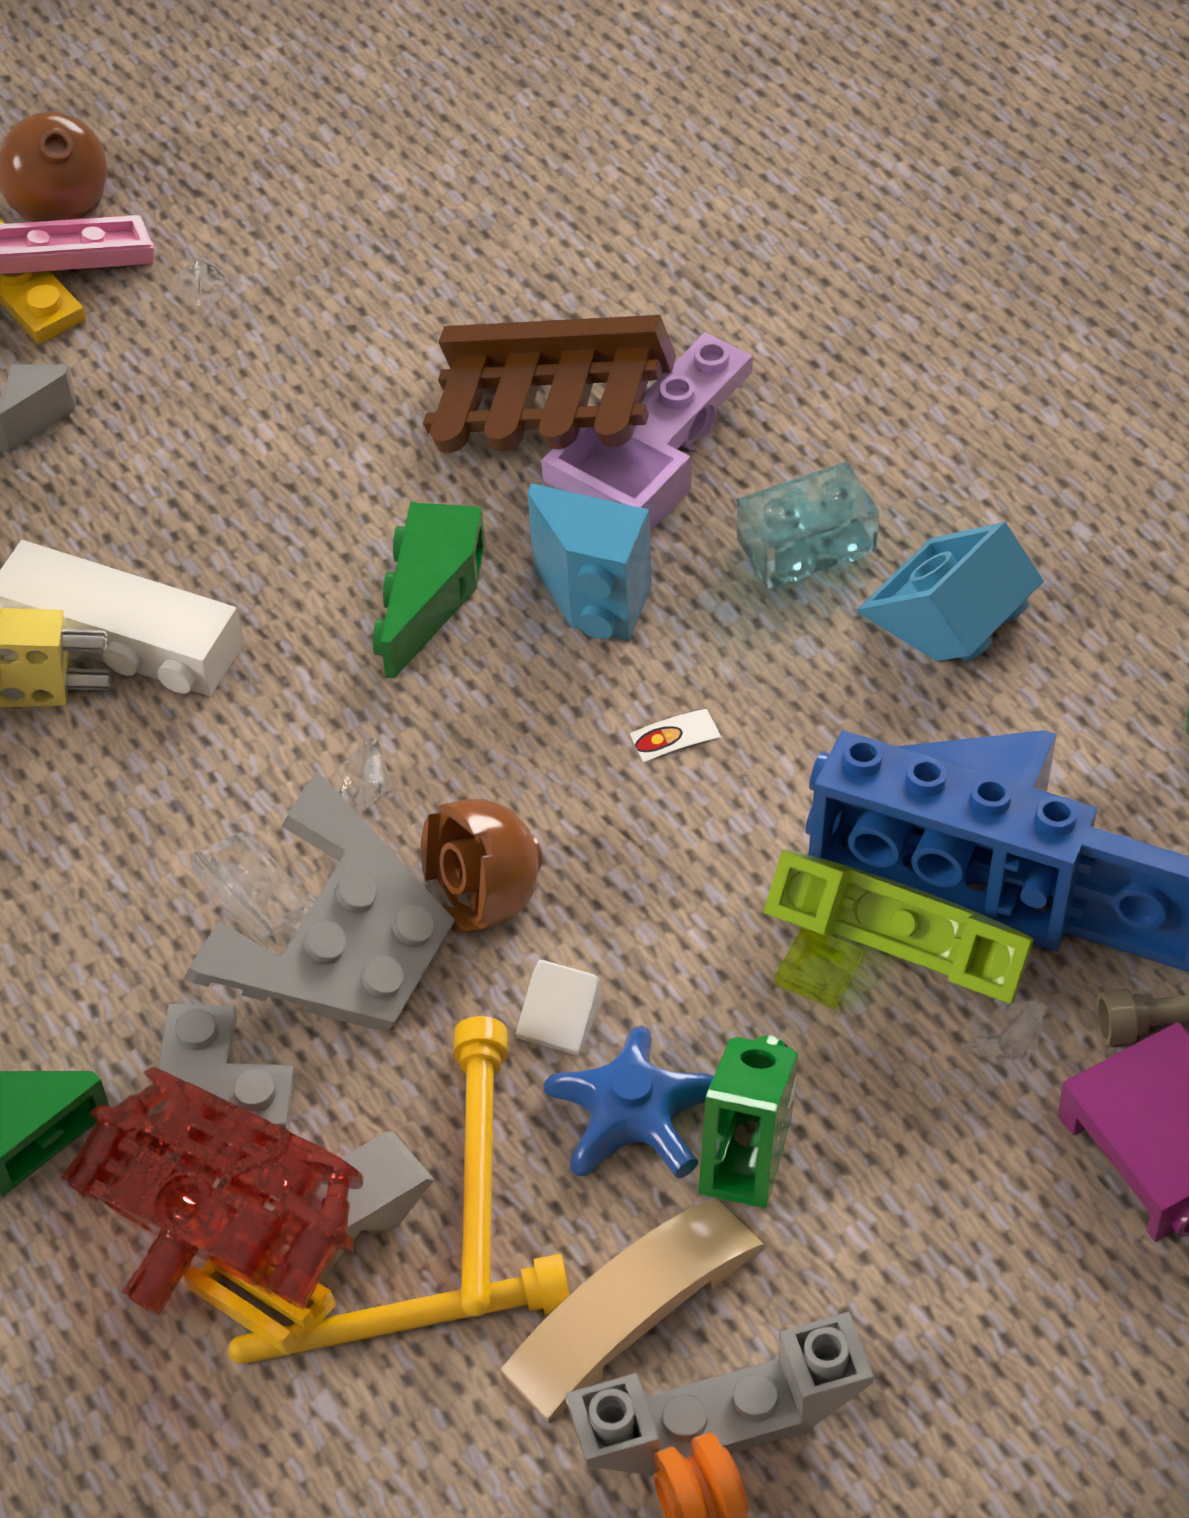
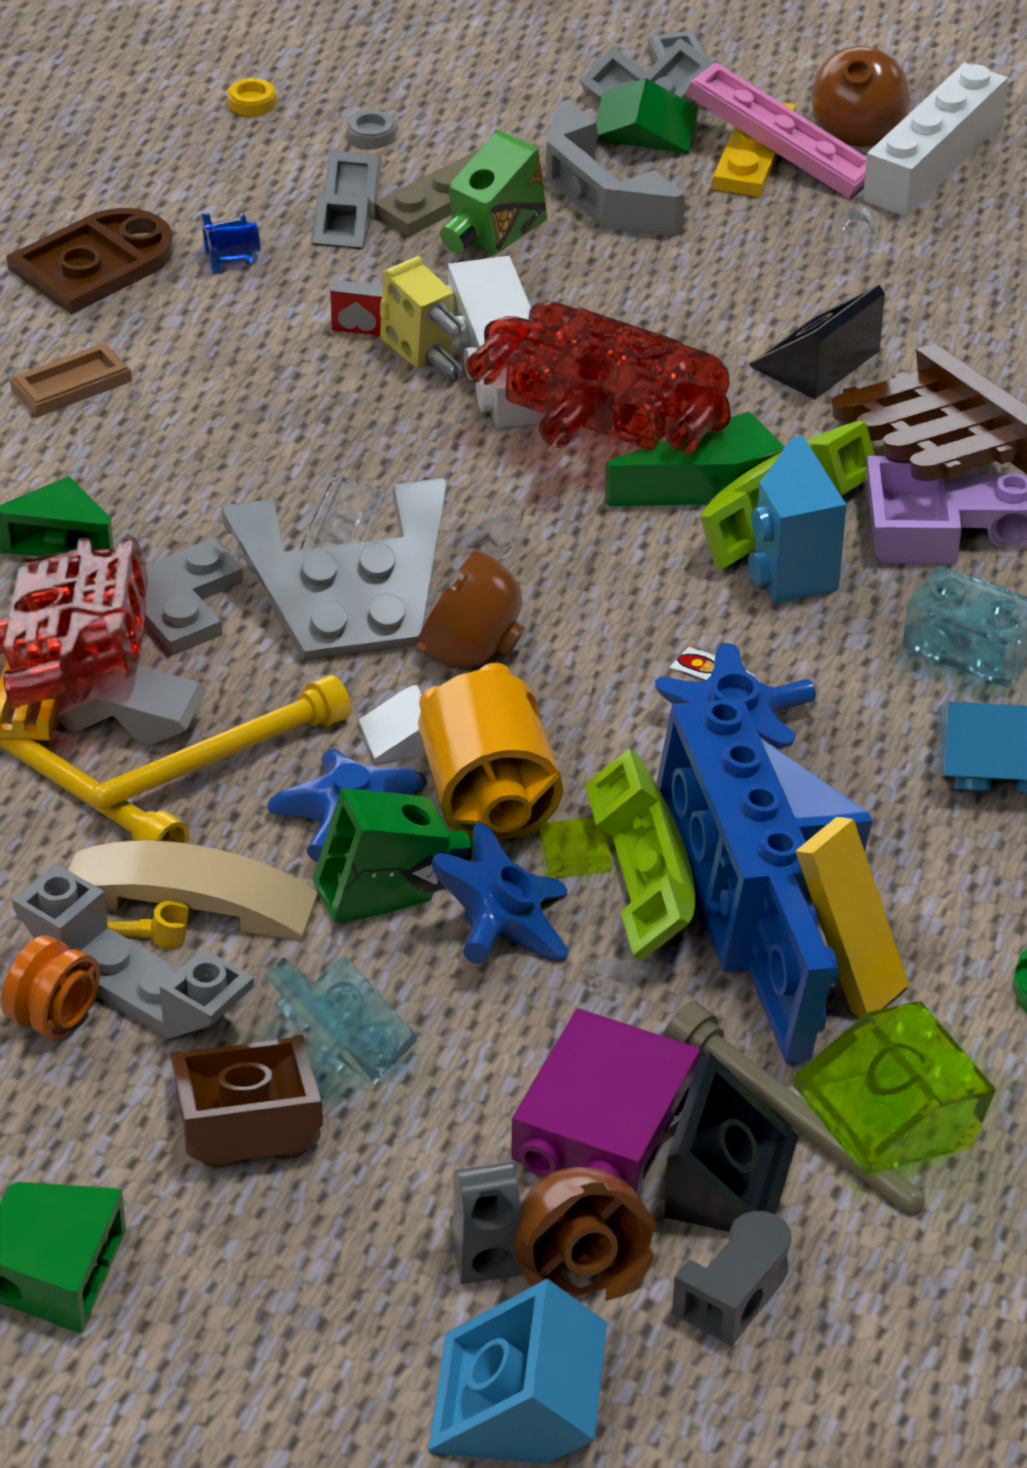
camera: 50 degrees right, 10 degrees down
none -> yellow hand [107,900,189,948]
none -> reddish brown slope [171,1034,323,1167]
none -> clear light blue bracket [265,956,417,1085]
none -> light orange cylinder [417,663,564,841]
none -> blue animal [431,822,569,964]
none -> clear red piece [466,301,731,454]
none -> blue animal [655,643,816,749]
none -> lime slope [700,421,875,569]
none -> black slope [749,284,885,400]
none -> yellow tile [795,817,909,1020]
none -> white brick [863,62,1008,217]

